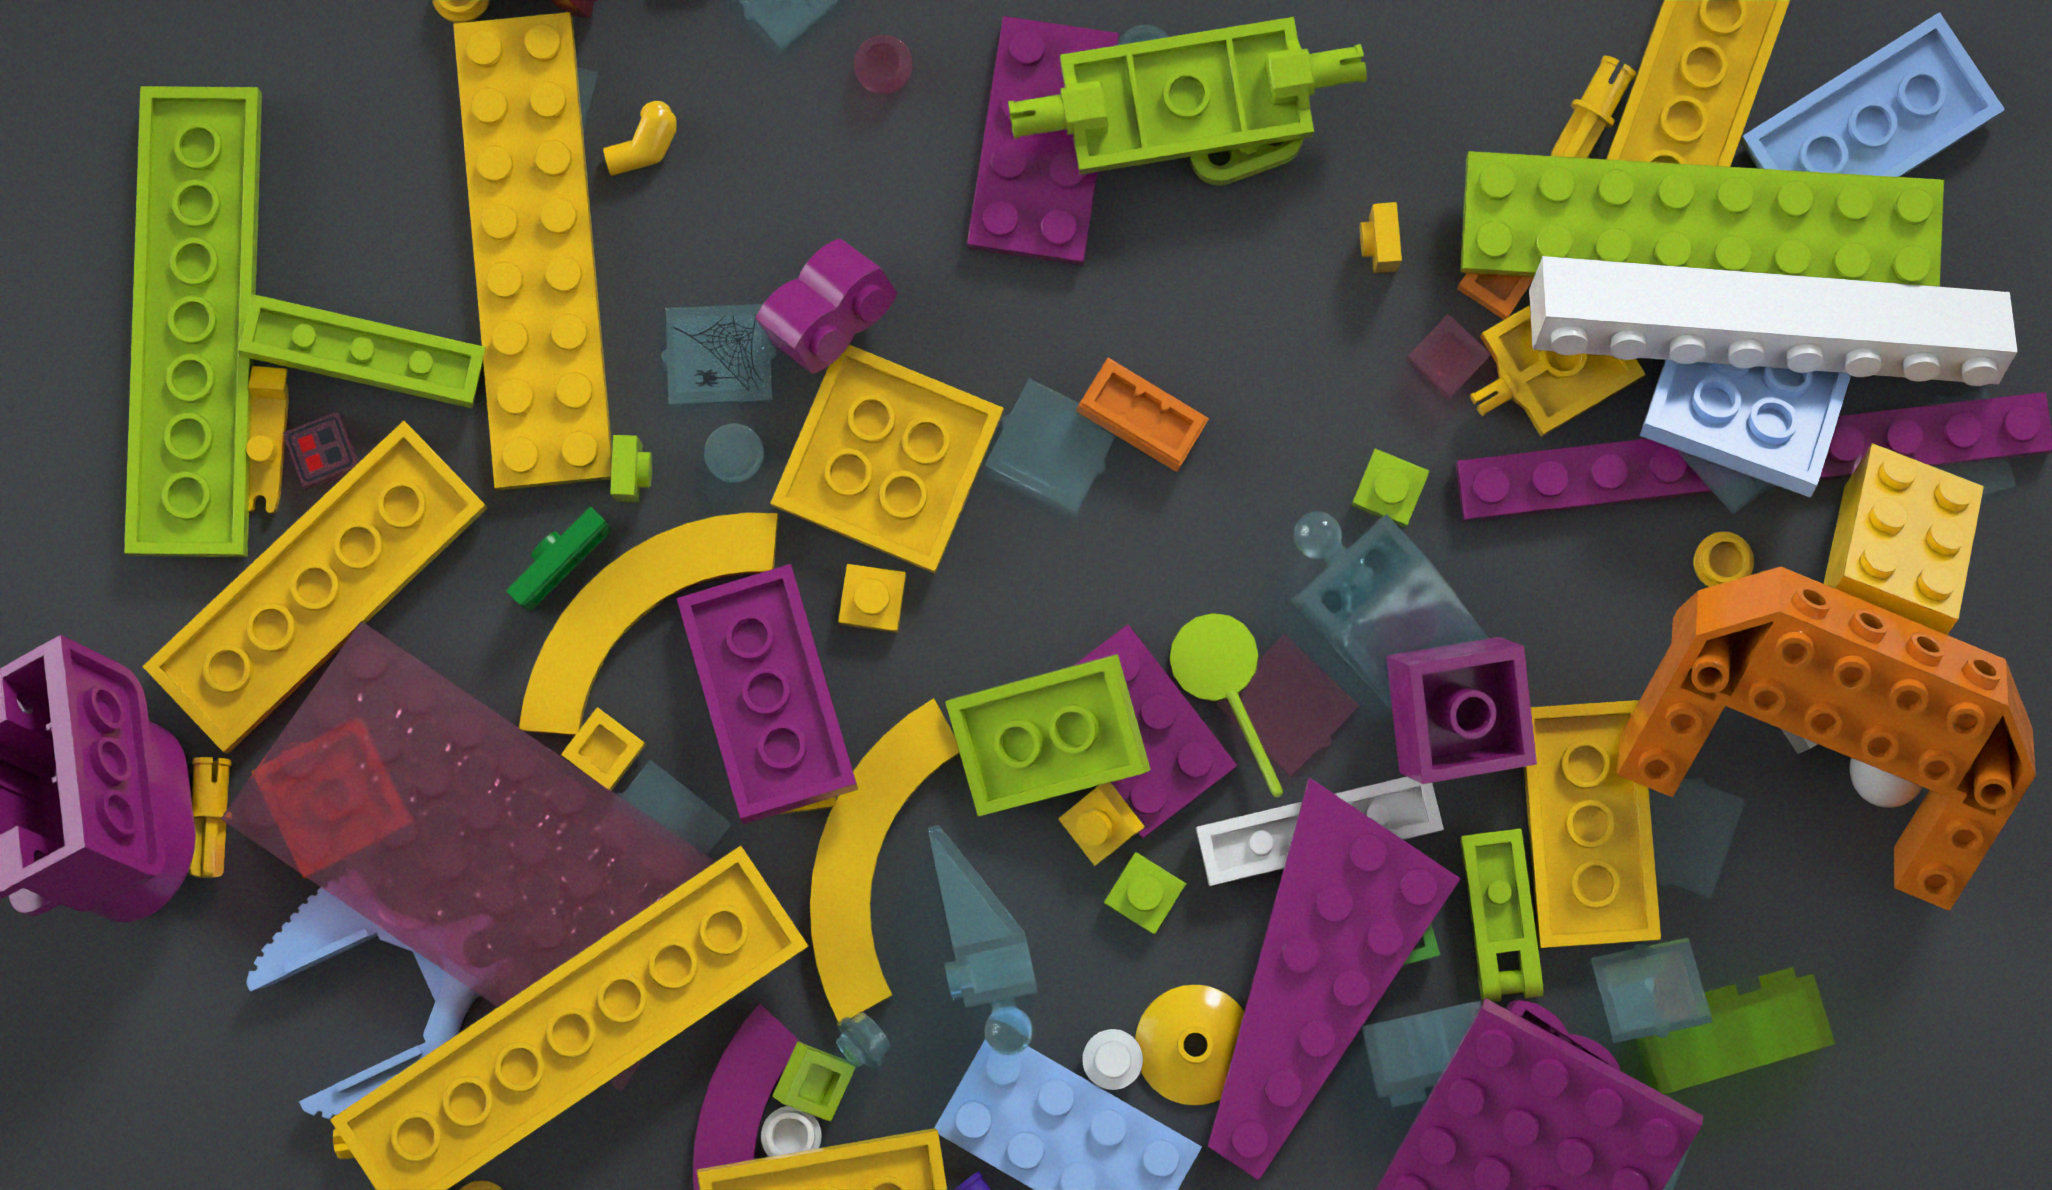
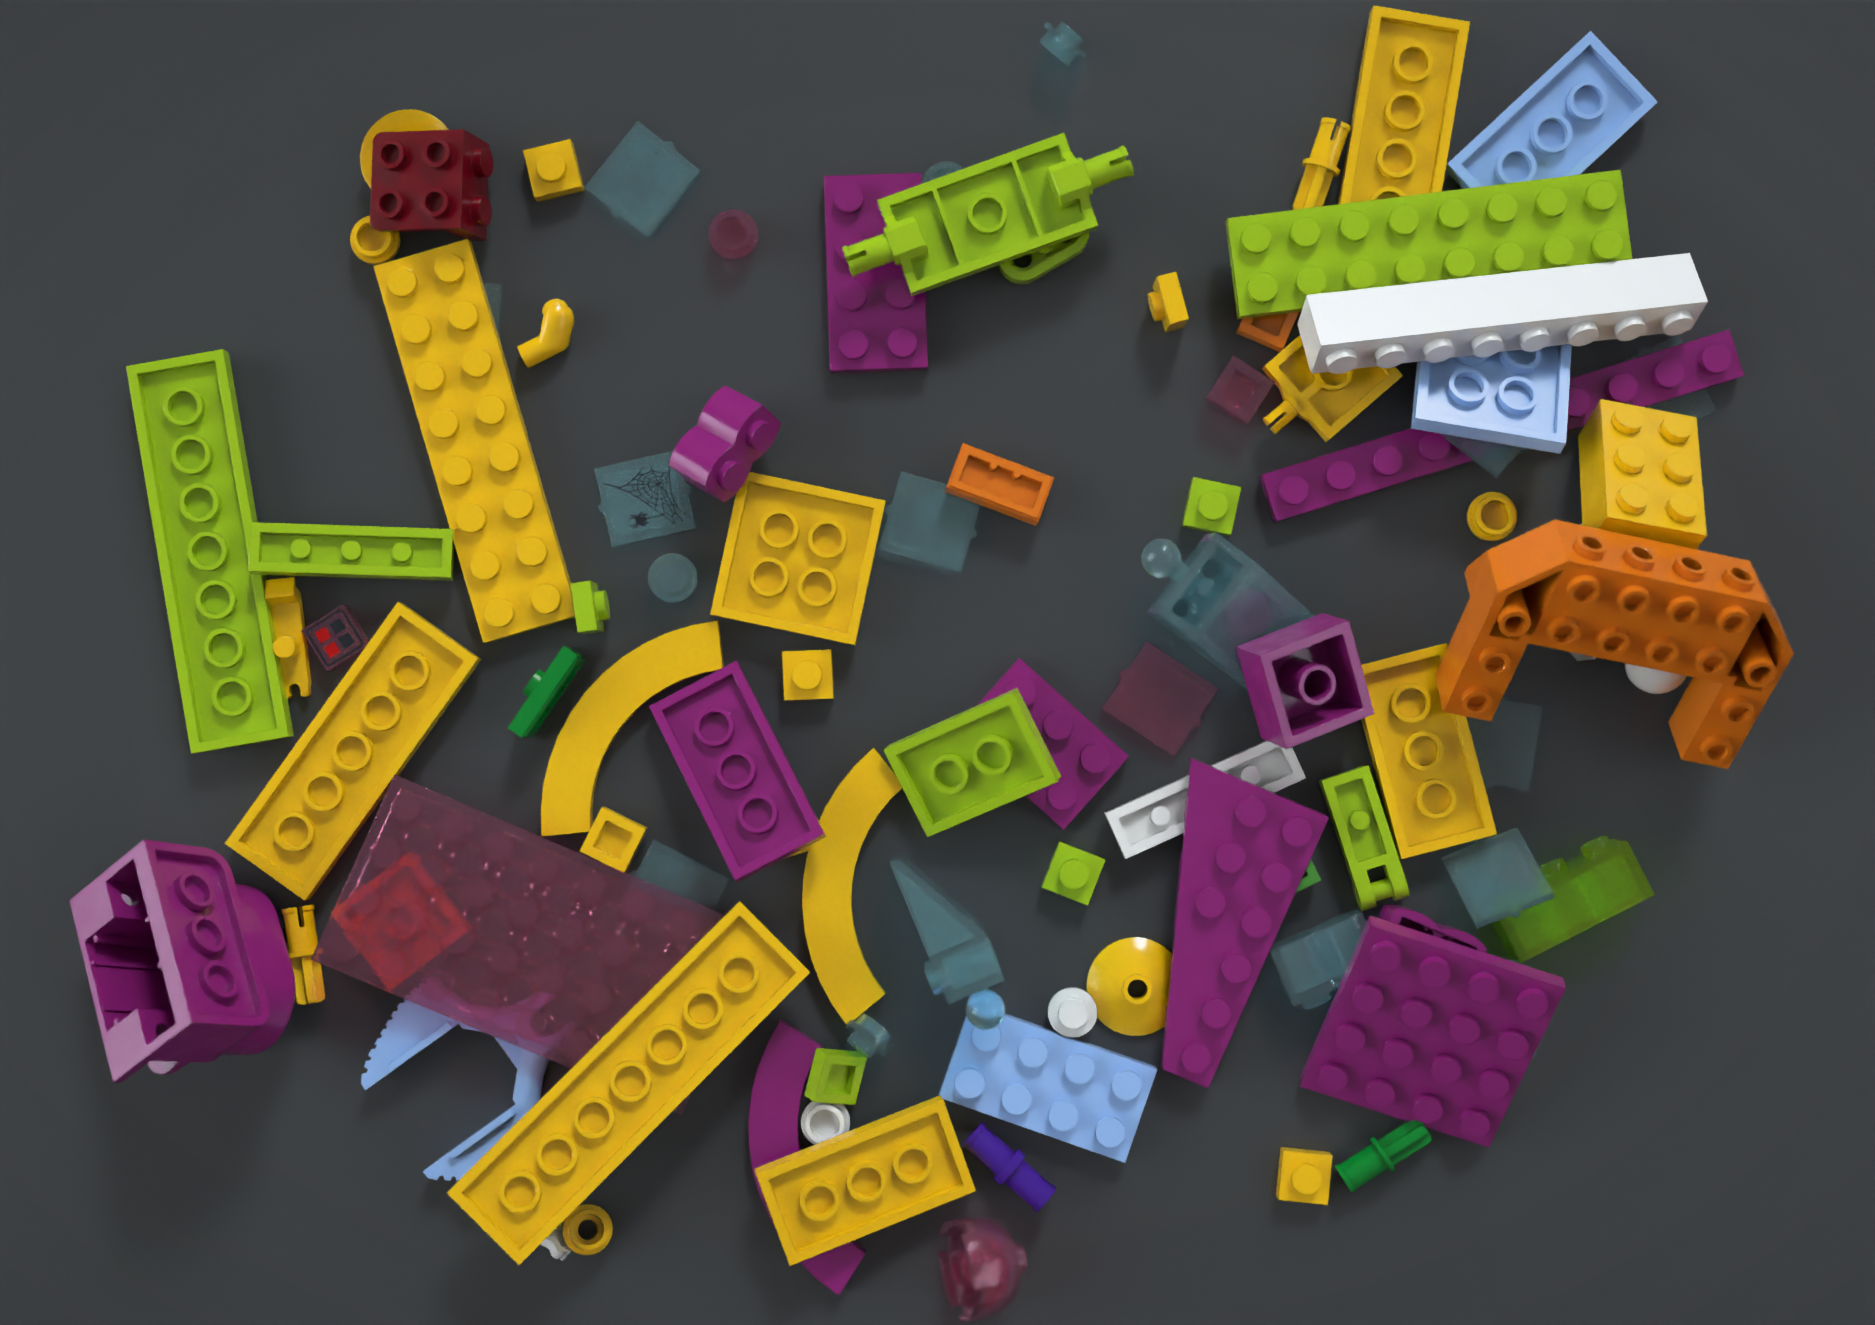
camera: 10 degrees left, 5 degrees up
yellow plate [1058,782,1145,866] -> none
lime piece [1170,613,1283,798] -> none

